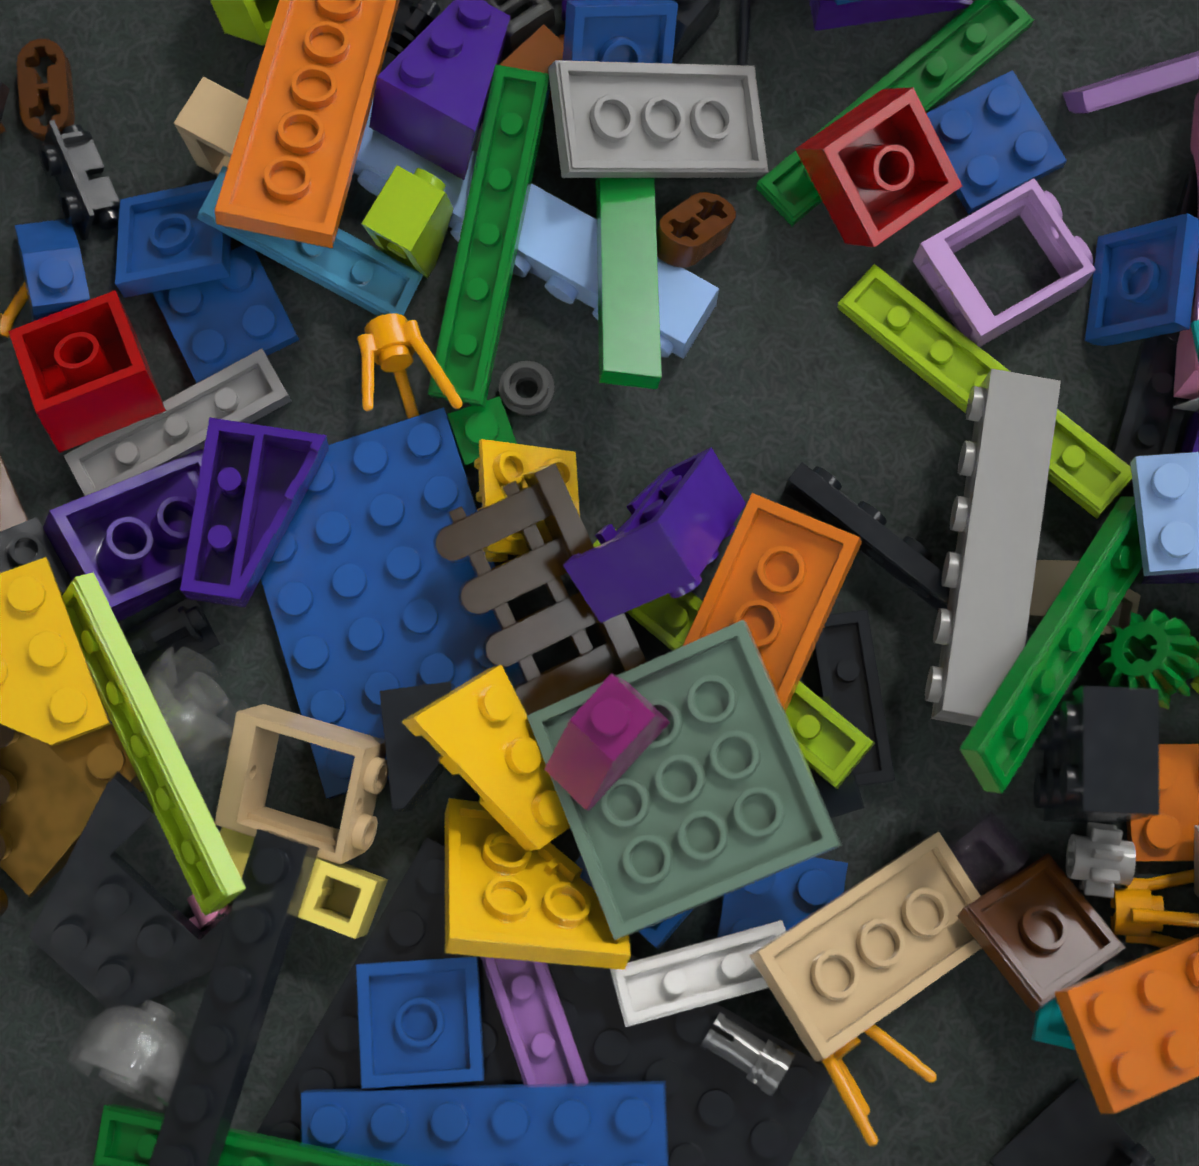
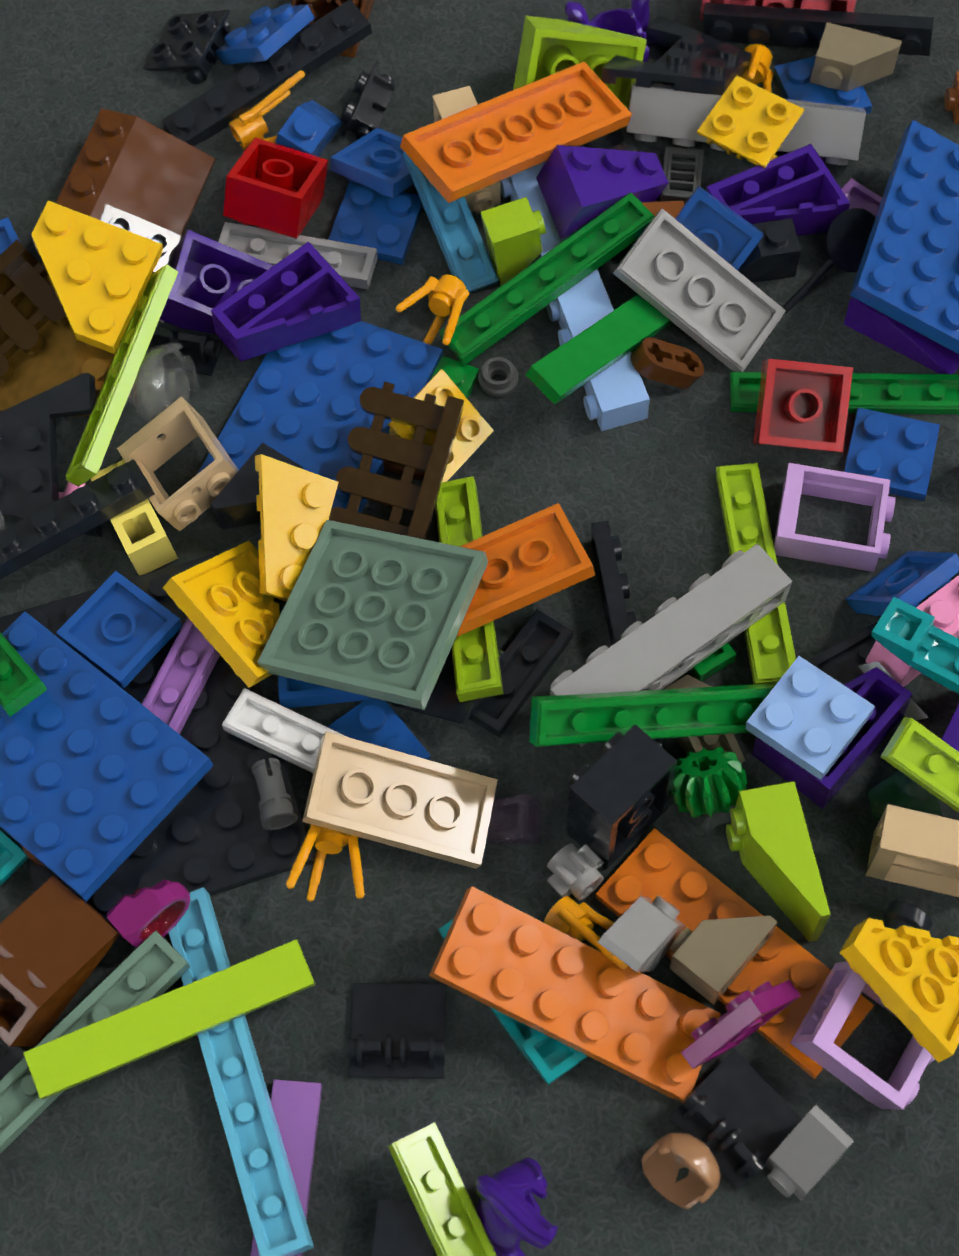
camera: 40 degrees right, 15 degrees down
reddish brown beam [17,39,75,142] -> none
magenta slope [545,674,670,811] -> none
dark purple wedge [563,447,746,623] -> none
reddish brown tile [957,853,1126,1014] -> none

